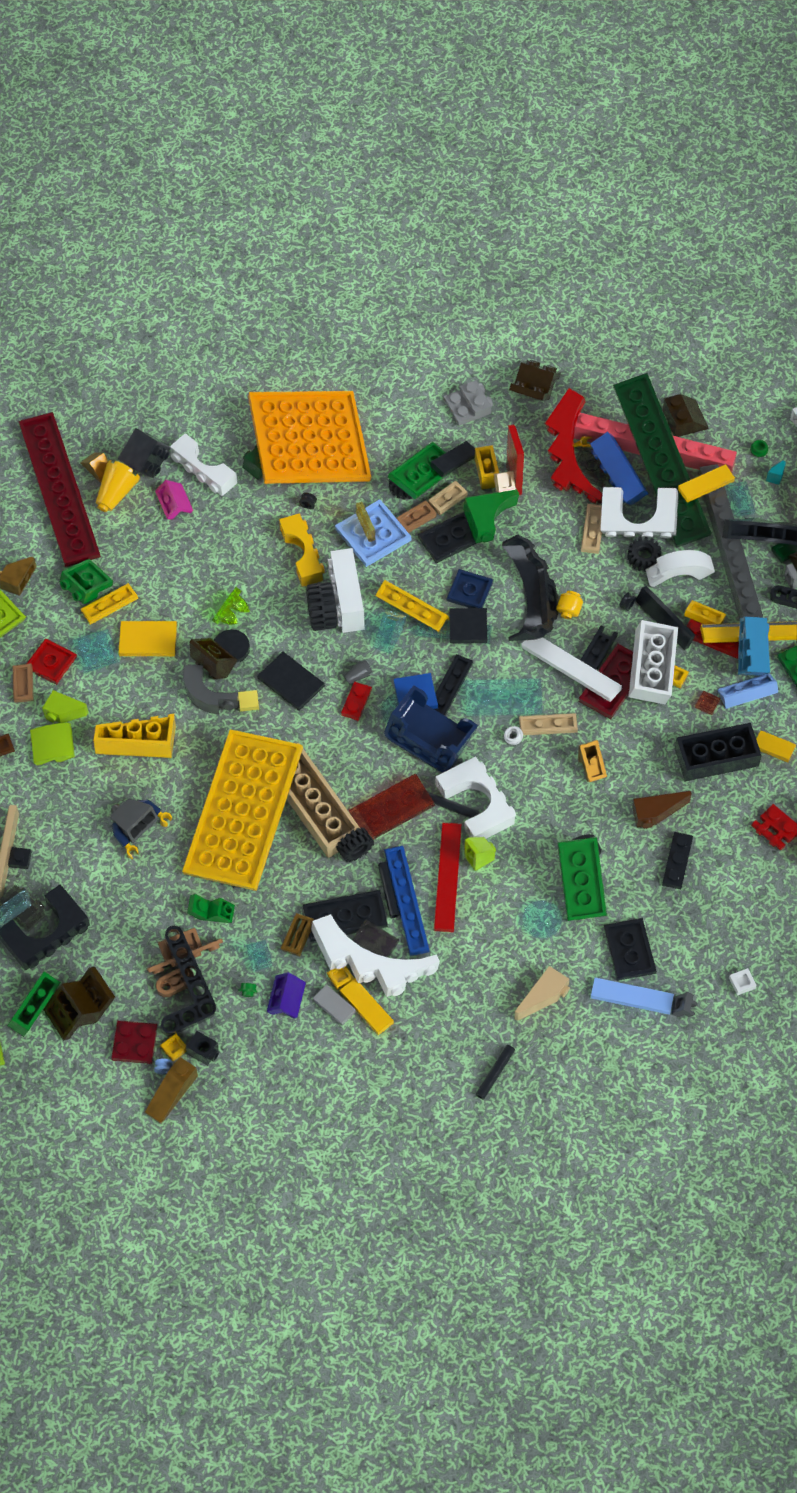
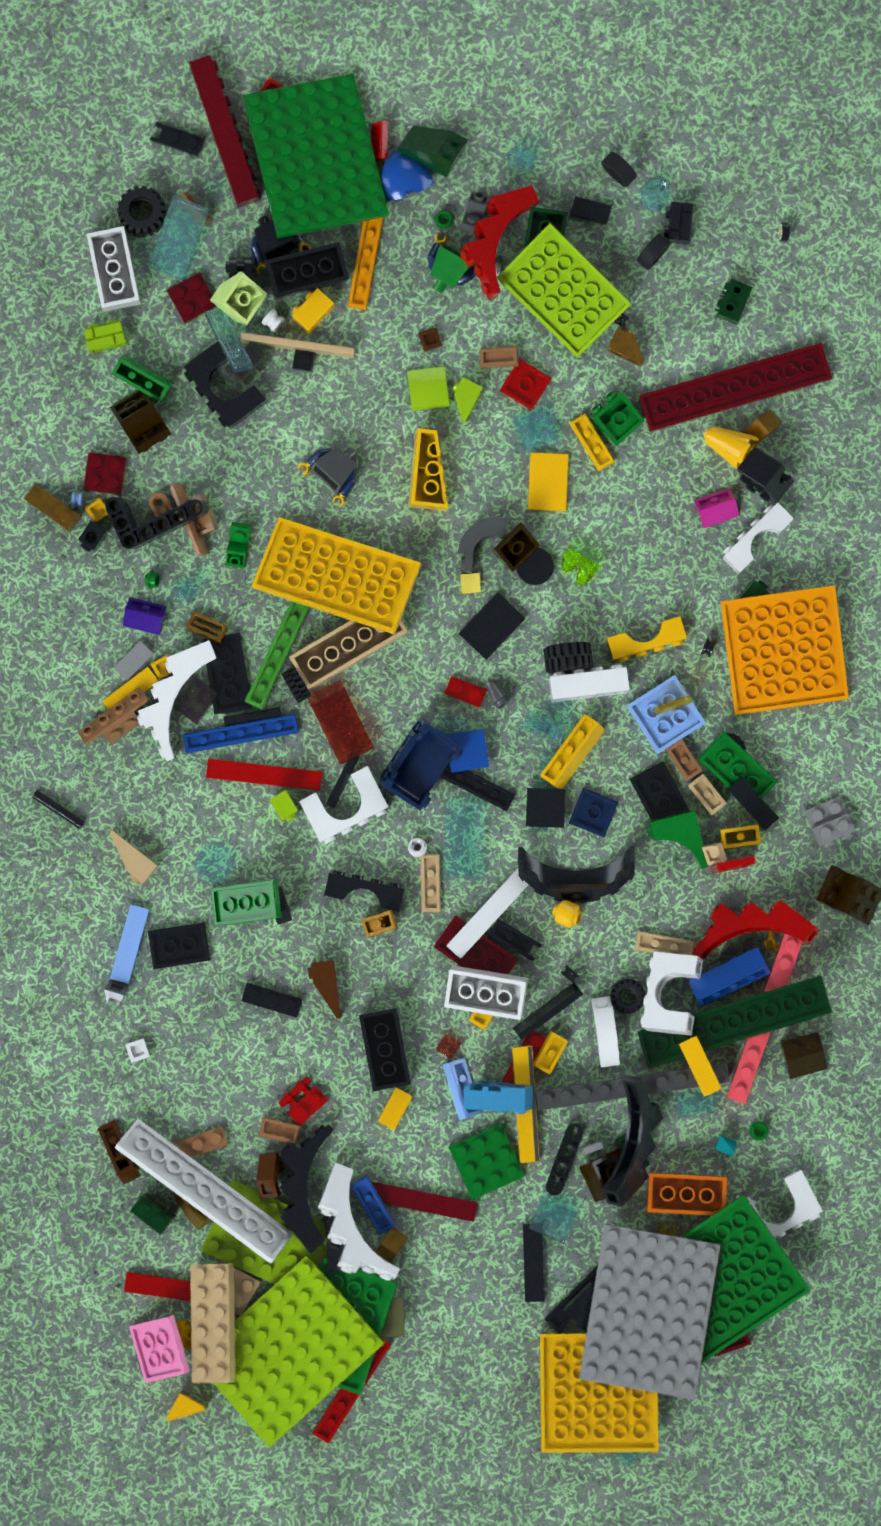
camera: 90 degrees right, 25 degrees up
none -> medium nougat bracket [78,688,148,745]
none -> bright green tile [245,601,309,710]
none -> black arch [324,870,404,912]

